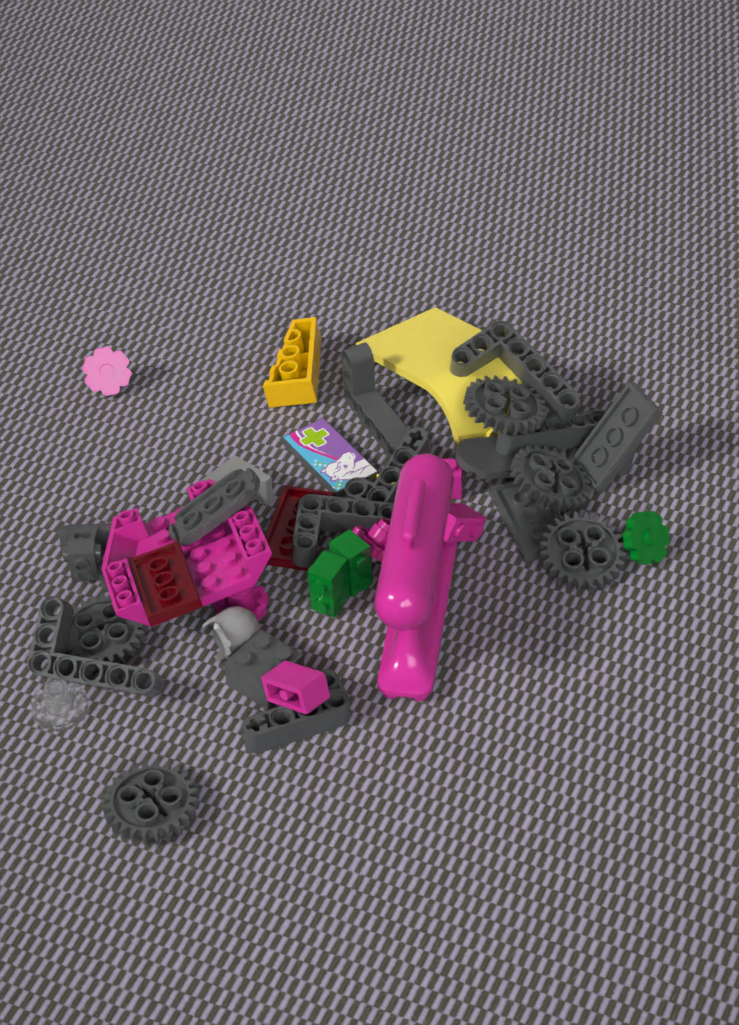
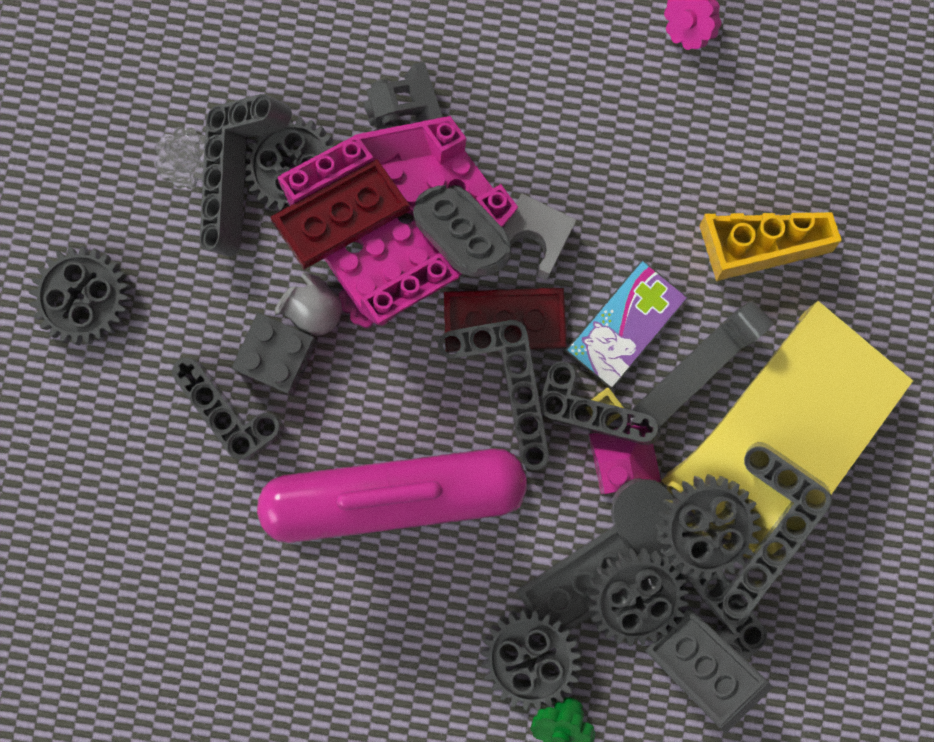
camera: 70 degrees right, 40 degrees up
dark pink brick [261,660,330,714] -> none
green brick [307,551,350,618] -> none
green brick [329,529,373,597] -> none
dark pink plant [352,517,390,562] -> none
dark pink brick [444,503,487,542] -> none

